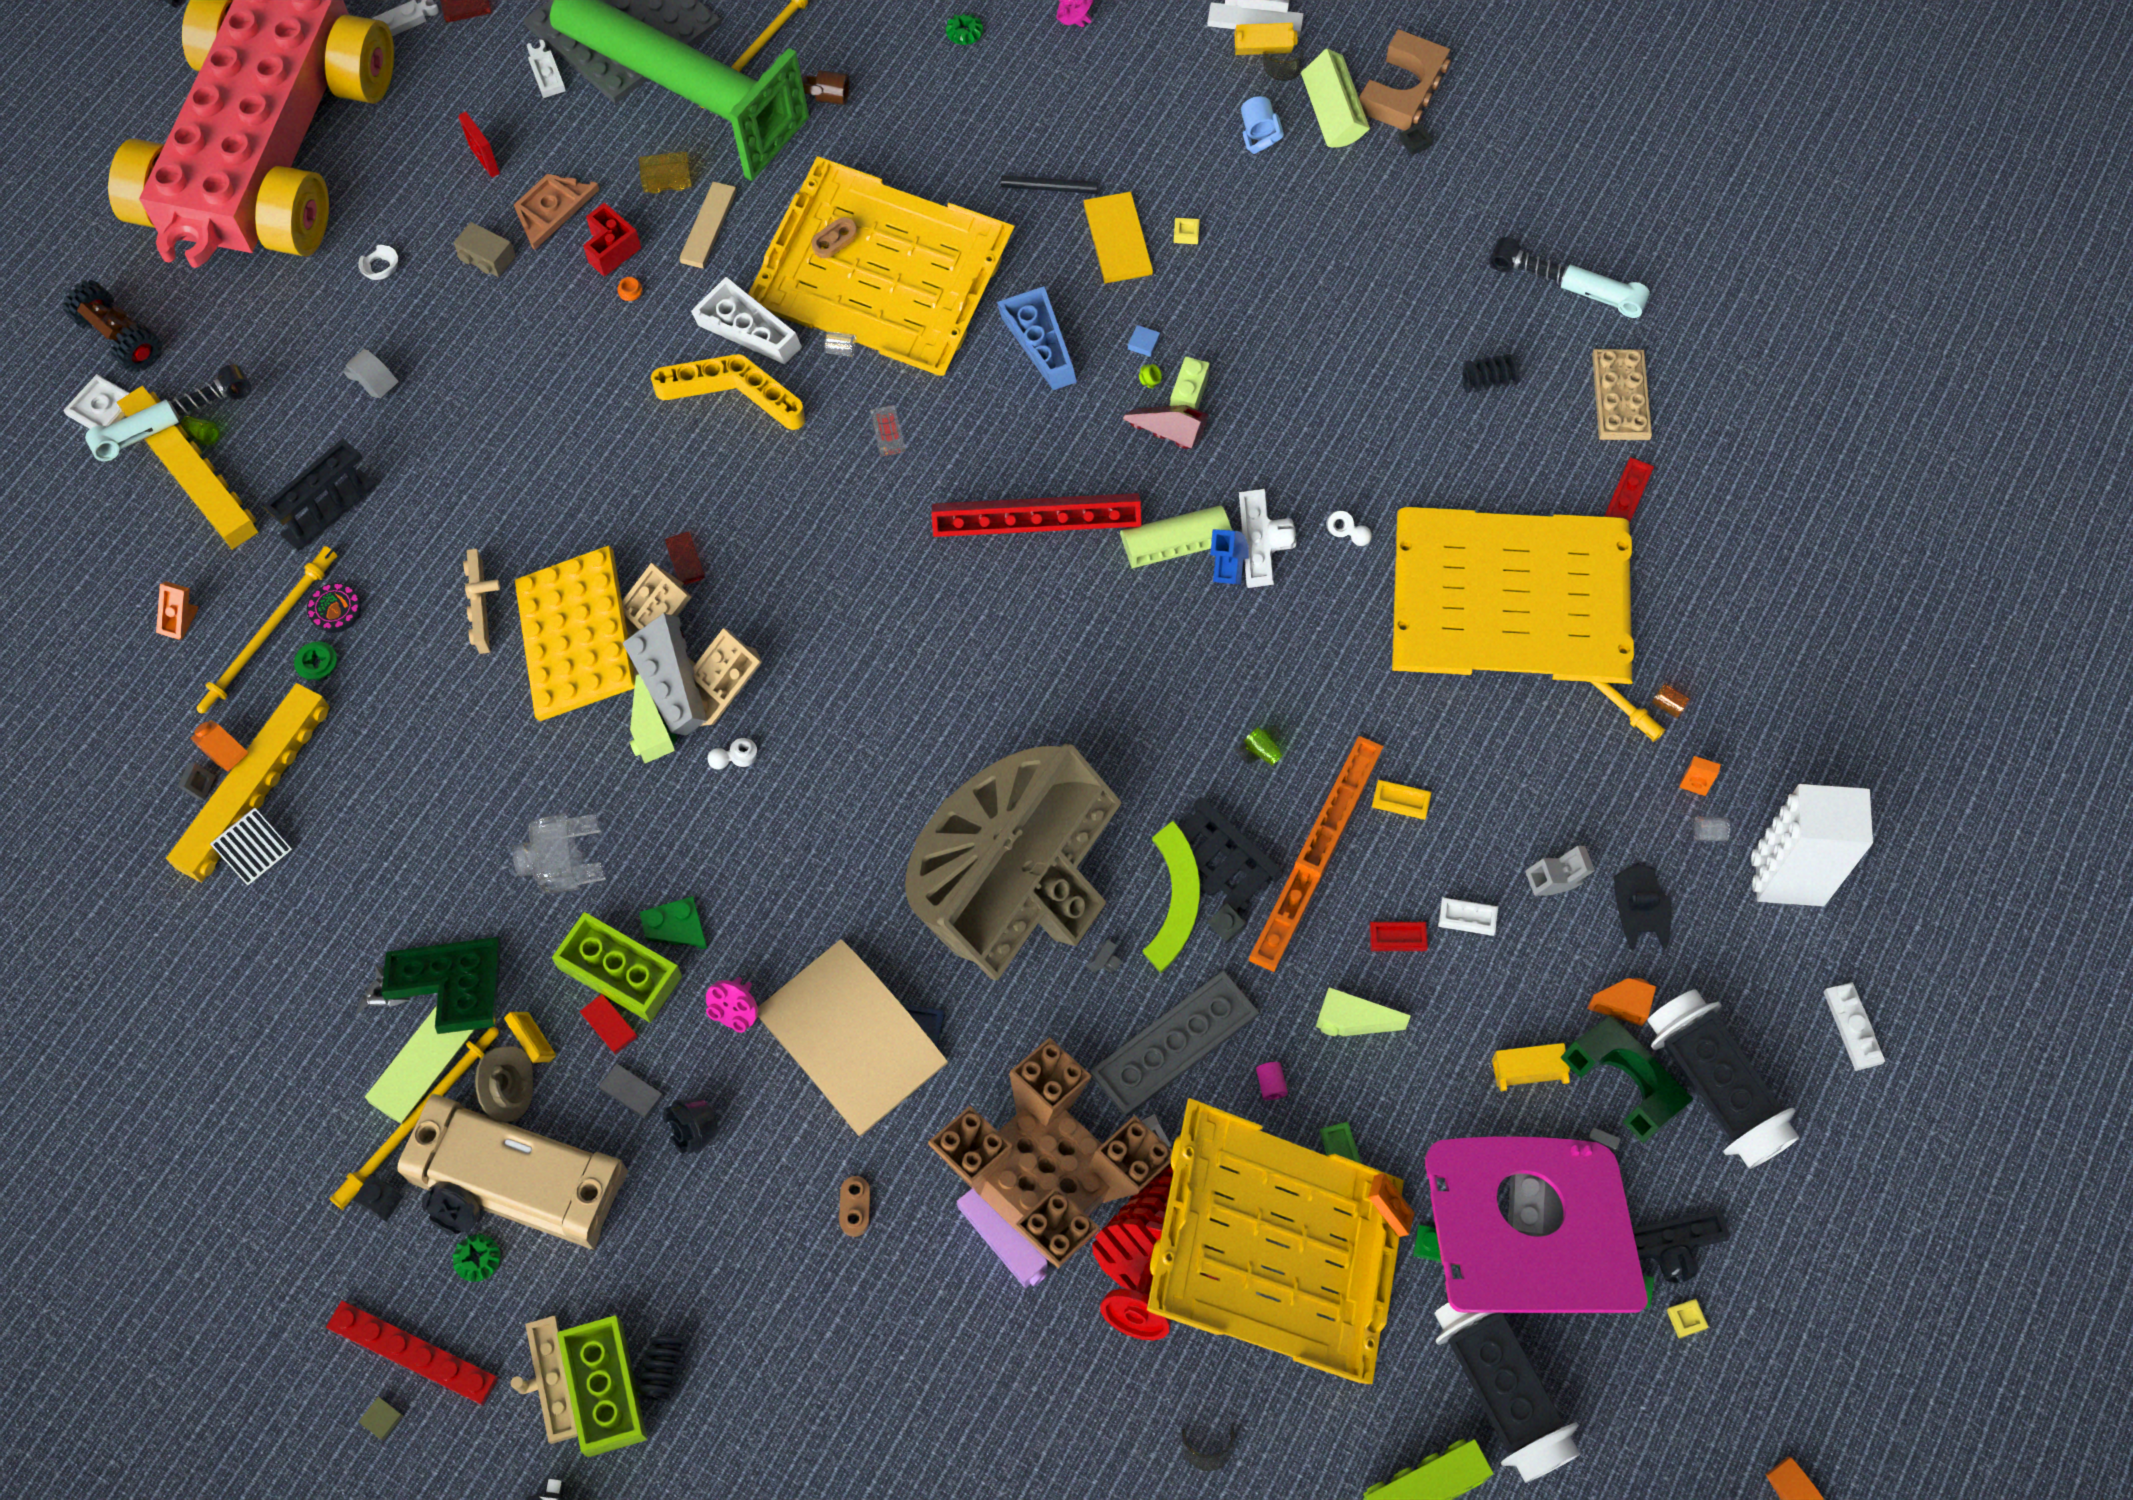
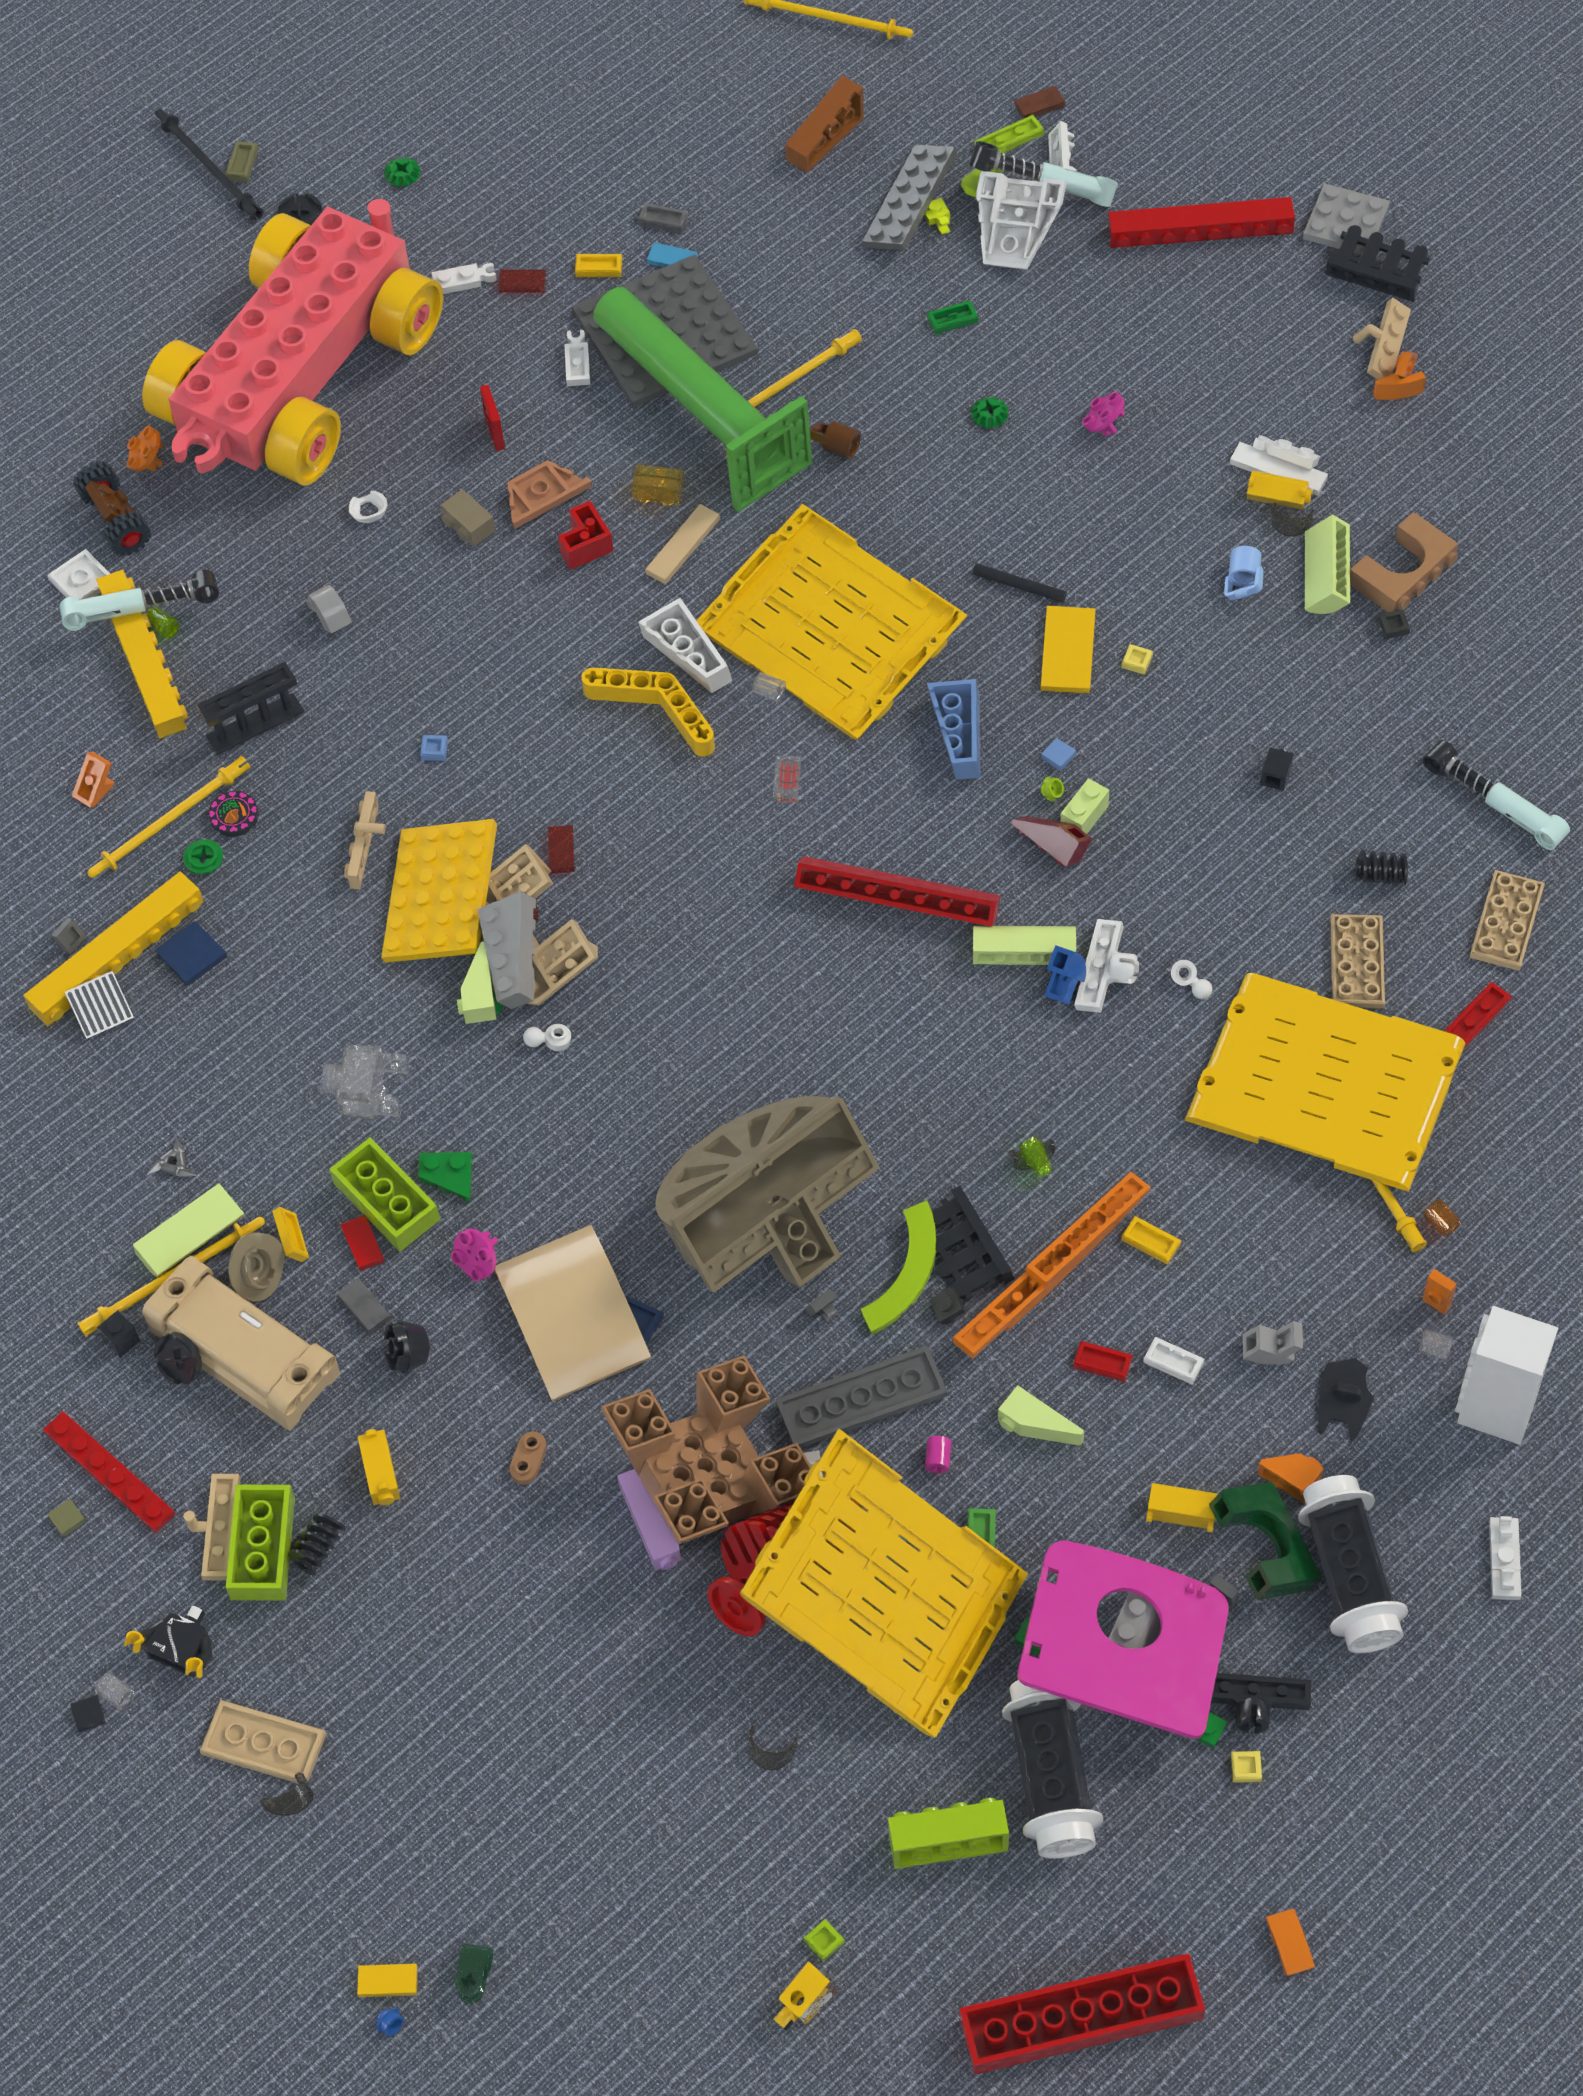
camera: 20 degrees right, 5 degrees down
orange slope [190,720,249,771] -> none
dark green plate [381,937,501,1034] -> none
green gear [452,1233,501,1282] -> none
orange plate [617,277,643,301] -> none
medium nougat plate [812,217,857,258] -> none
orange plate [1368,1173,1415,1237] -> none
none -> orange plate [127,426,163,472]
none -> dark blue tile [155,921,227,986]
none -> yellow brick [358,1429,401,1505]
none -> medium blue tile [420,735,448,761]
none -> black brick [1260,747,1294,791]
none -> tan tile [1330,914,1385,1008]

